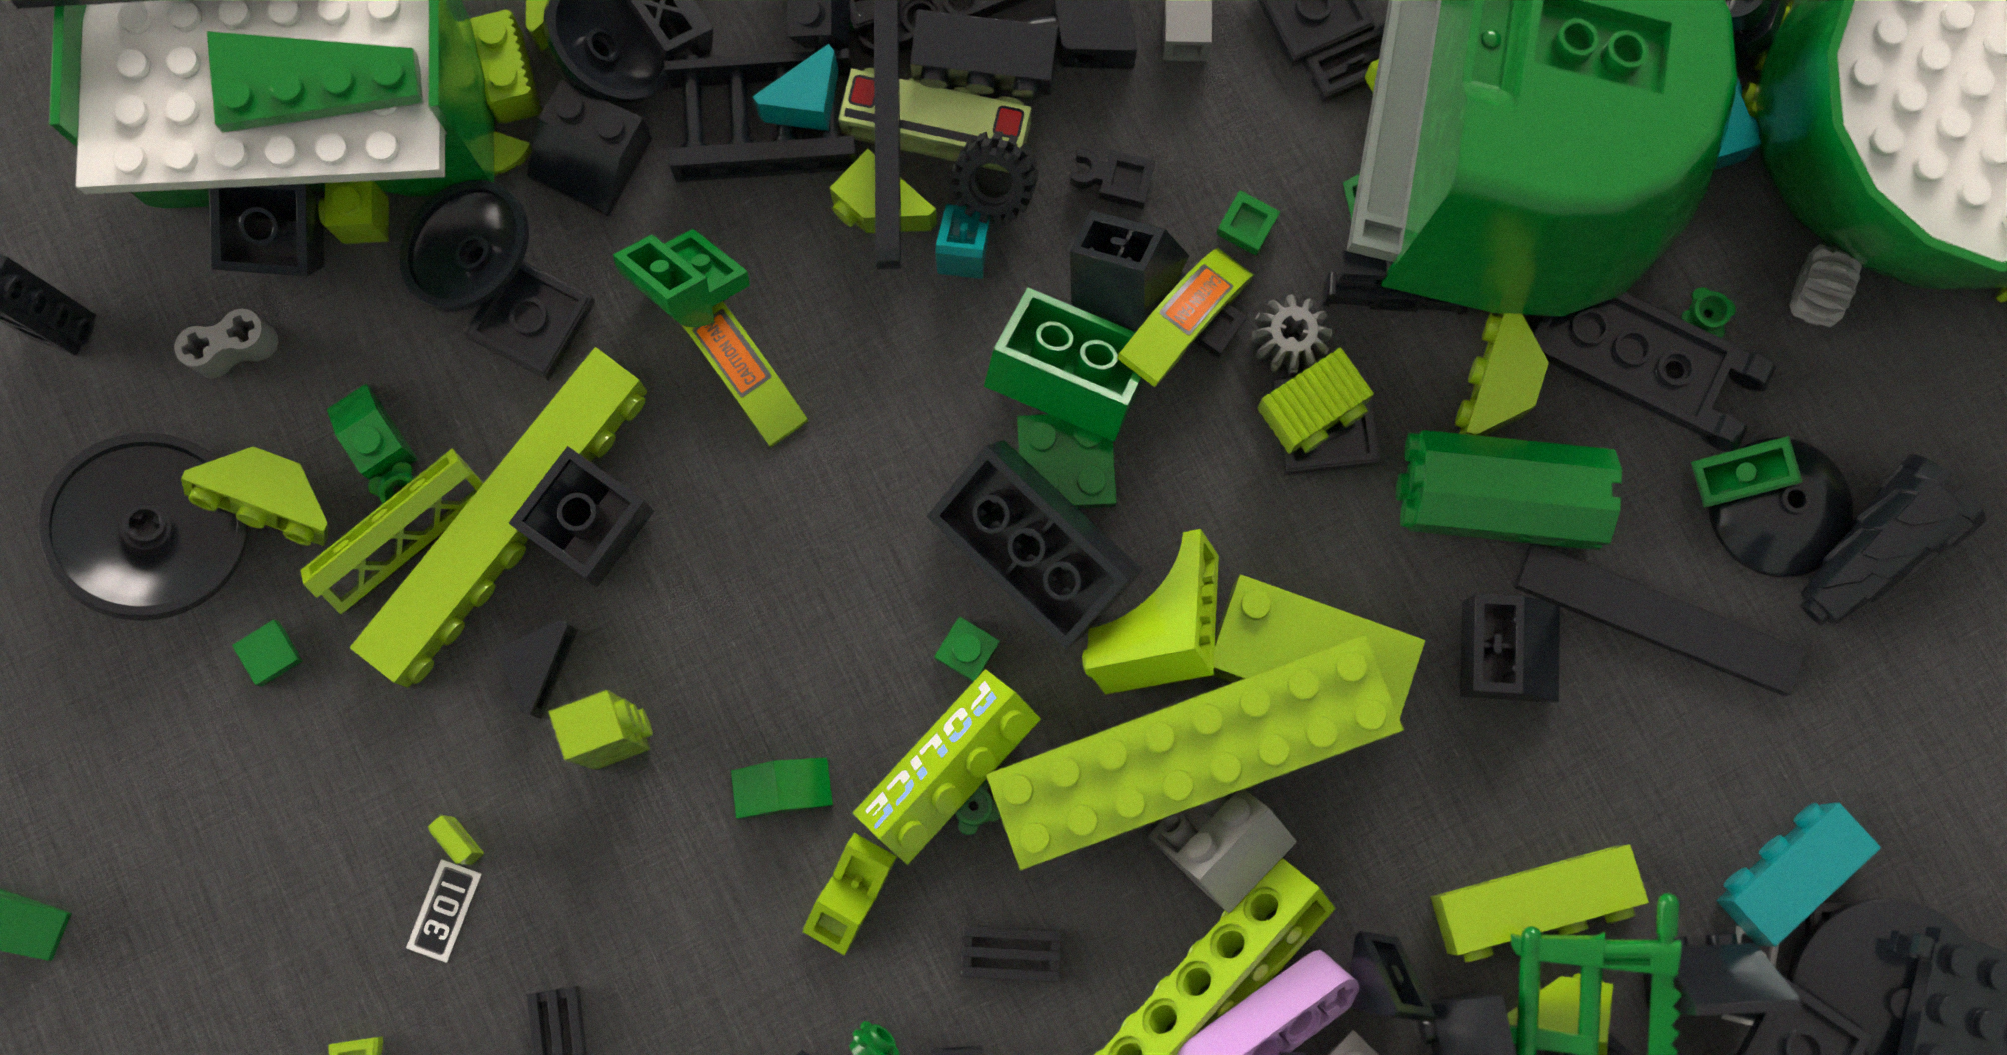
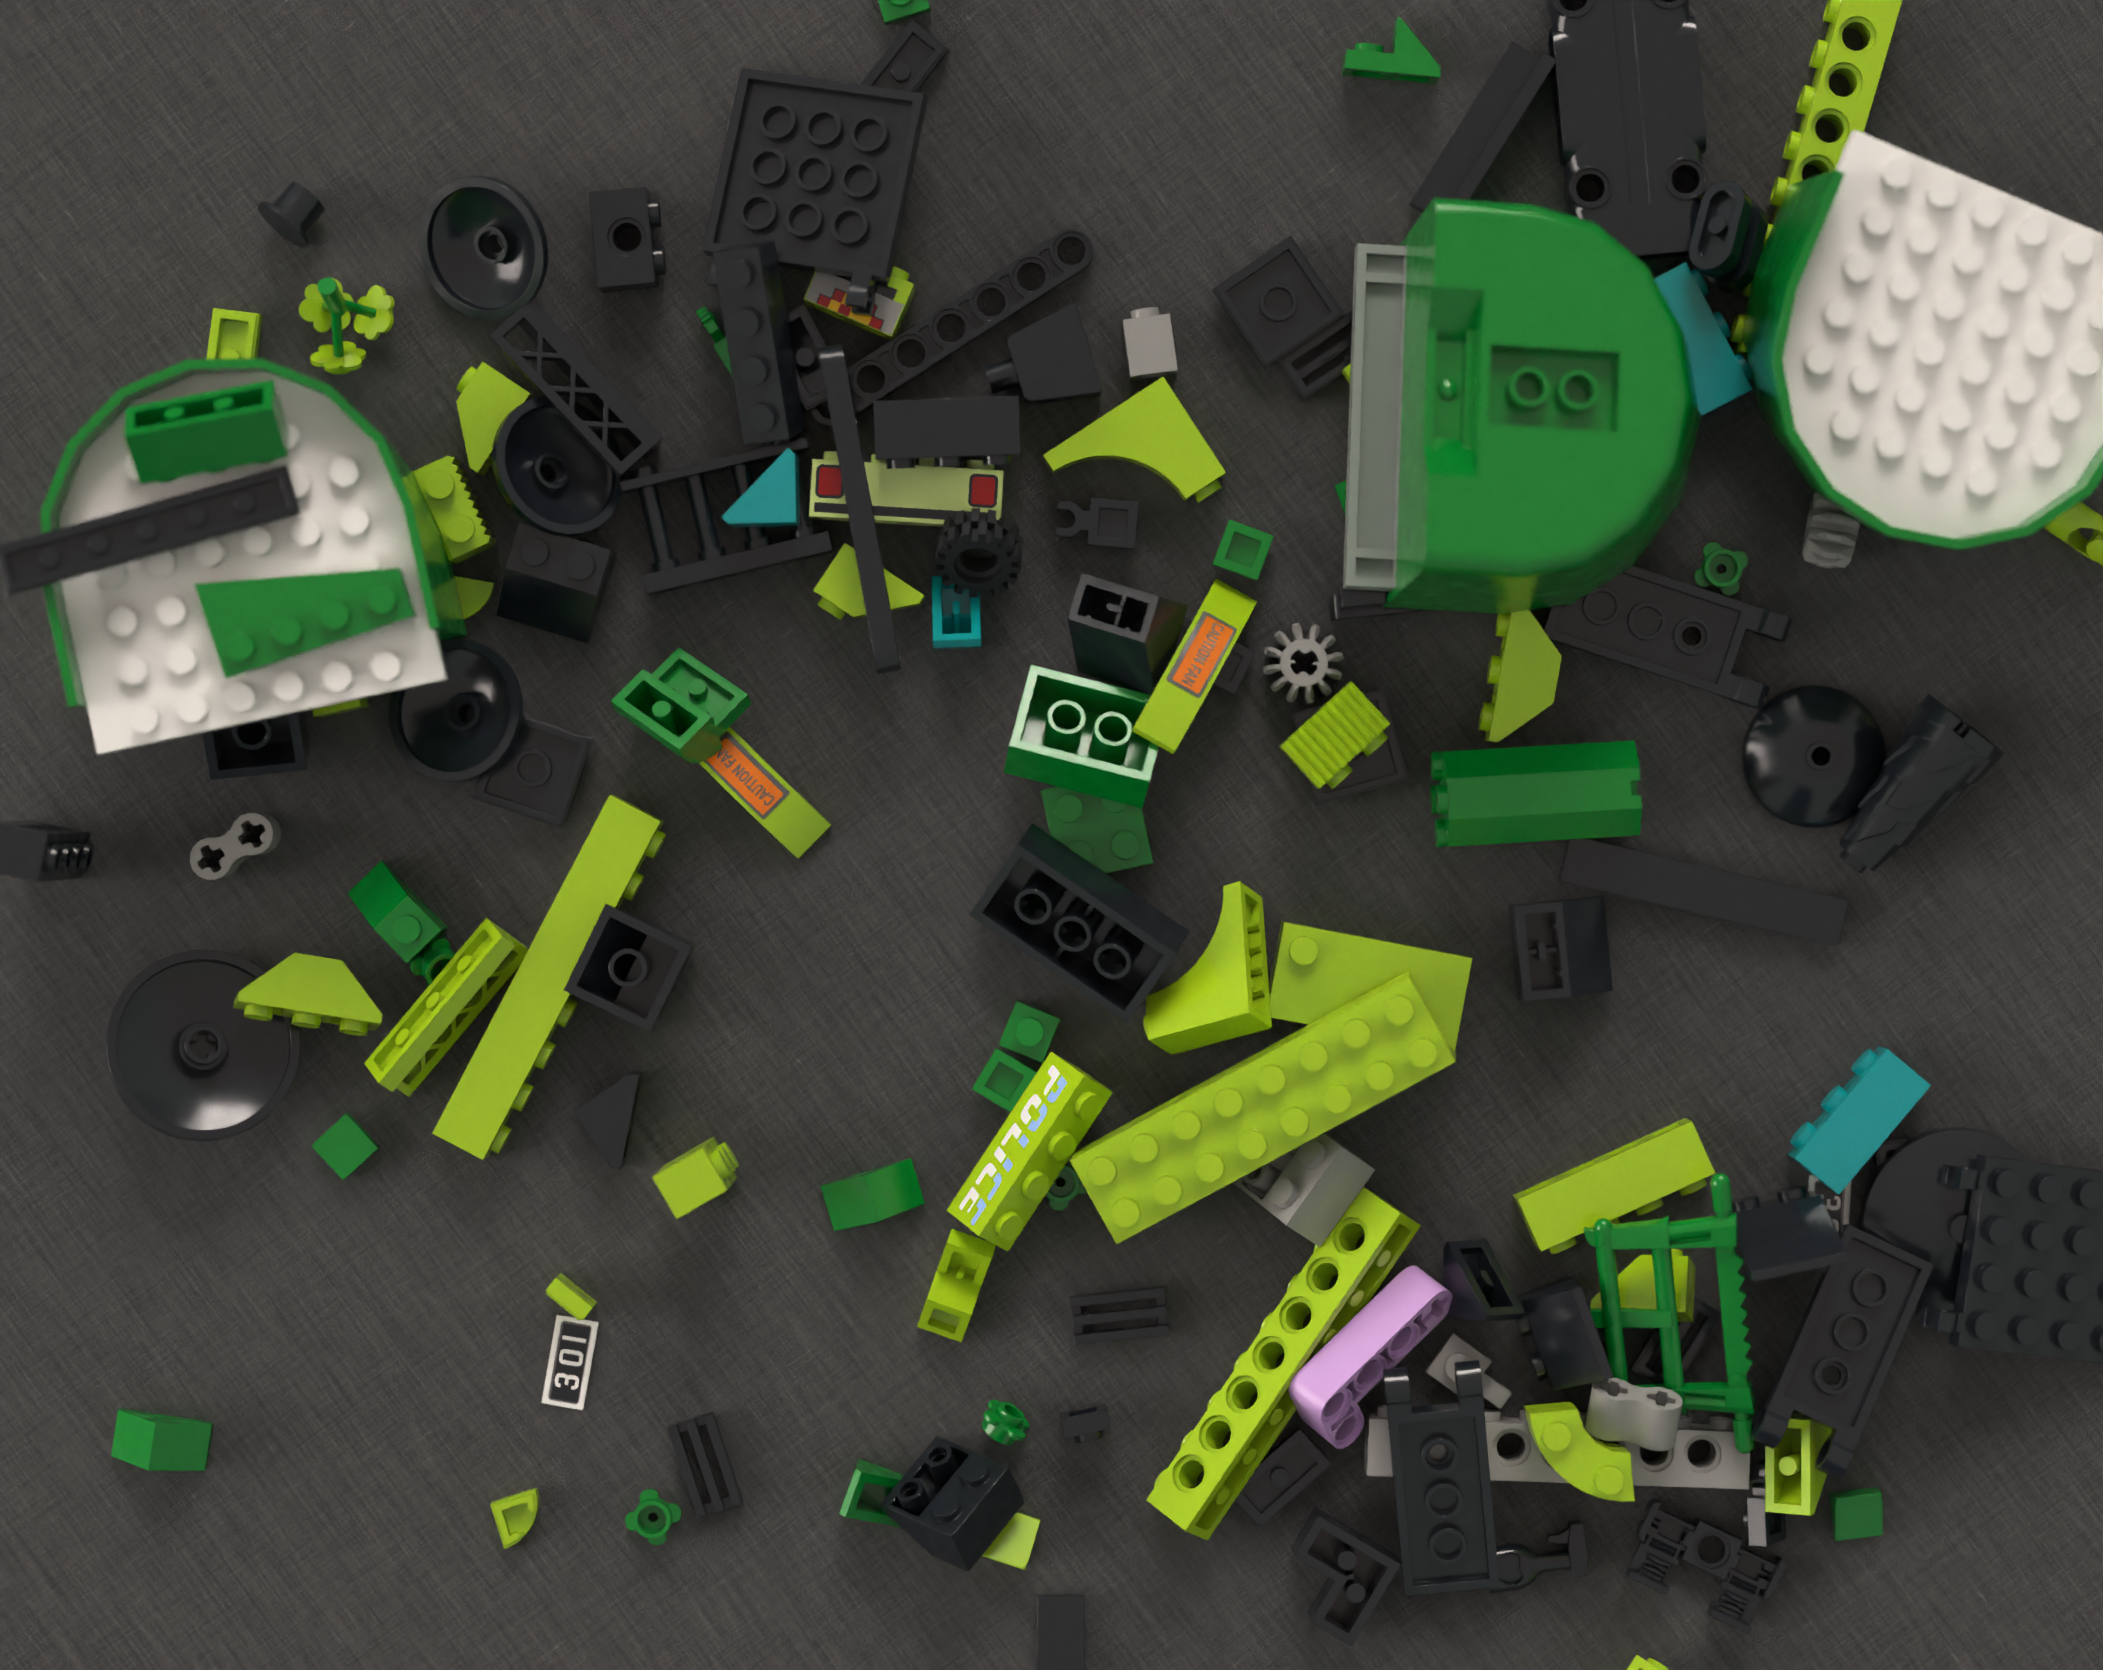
camera: 10 degrees left, 10 degrees up
green slope [1691,436,1803,508] -> none
none -> green plate [972,1047,1037,1112]
none -> lime arch [1043,377,1226,503]

